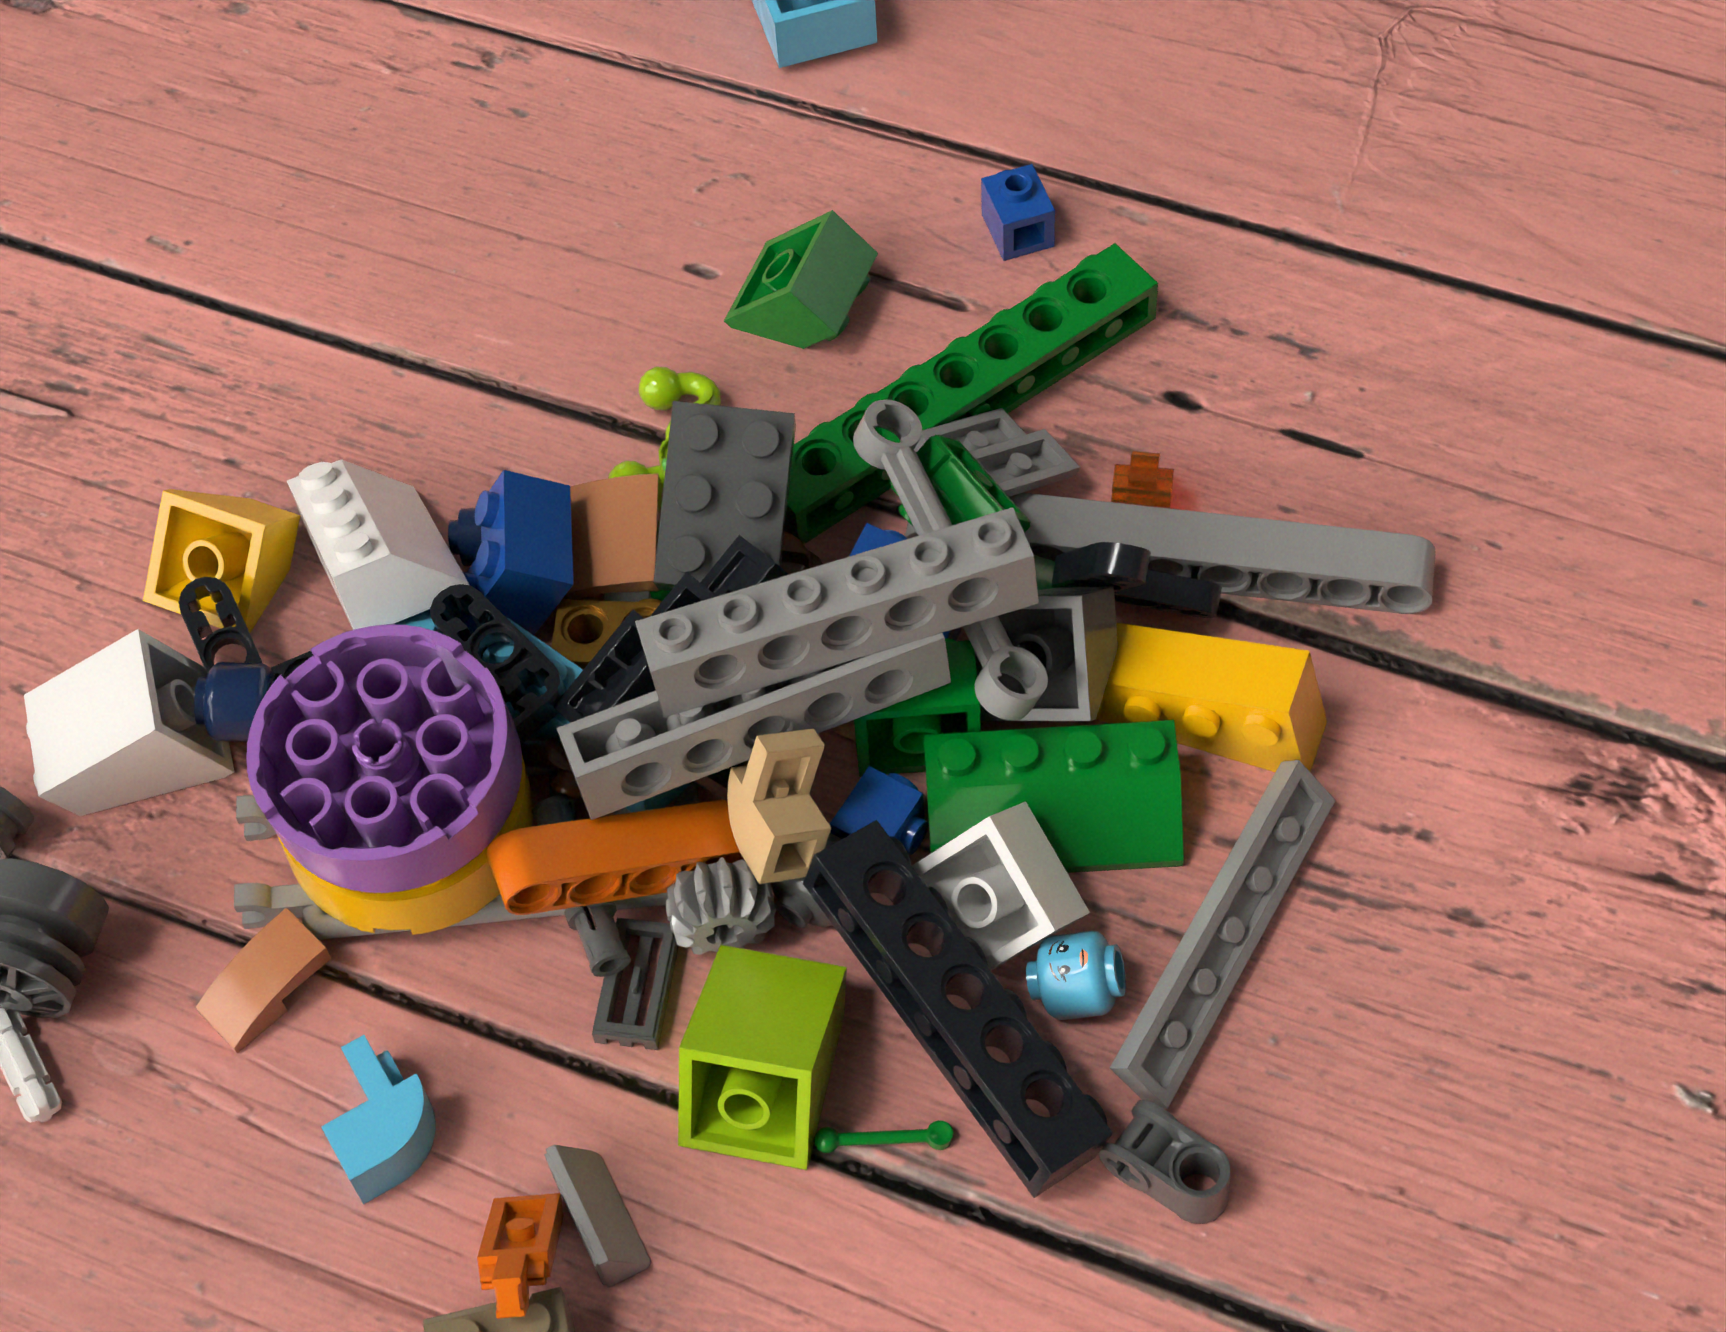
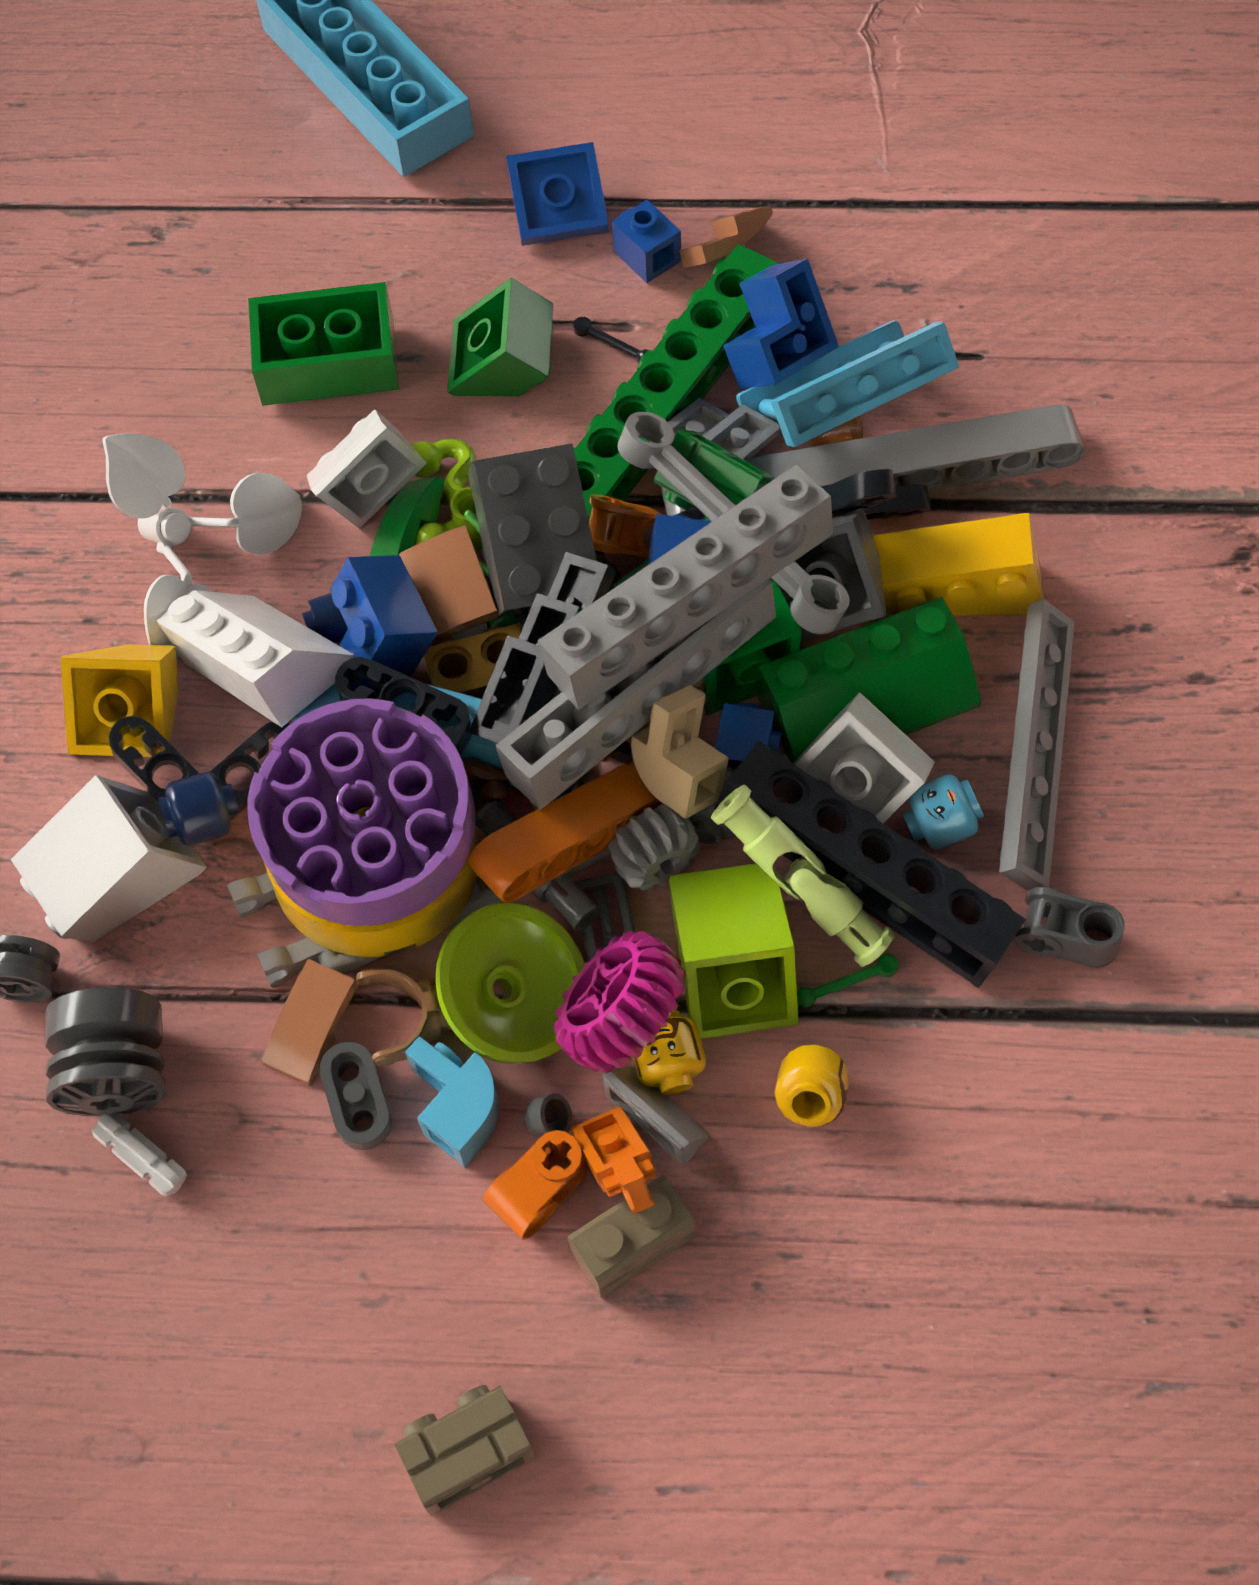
camera: 20 degrees left, 5 degrees up
none -> white plant [103,433,302,657]
none -> green brick [248,282,399,406]
none -> white slope [306,409,427,529]
none -> dark grey plate [320,1042,392,1150]
none -> medium nougat helmet [356,969,452,1066]
none -> green slope [370,476,444,556]
none -> lime dish [436,903,584,1065]
none -> orange piece [483,1130,587,1240]
none -> blue hinge [506,142,609,246]
none -> dark grey hinge [524,1093,573,1138]
none -> dark pink gear [553,930,685,1073]
none -> black hinge [573,317,648,364]
none -> orange piece [589,494,662,558]
none -> yellow head [632,1010,706,1095]
none -> nougat slope [679,205,773,268]
none -> yellowish green piece [711,785,894,967]
none -> blue brick [723,258,839,389]
none -> medium azure fence [736,321,959,447]
none -> yellow head [775,1044,849,1127]

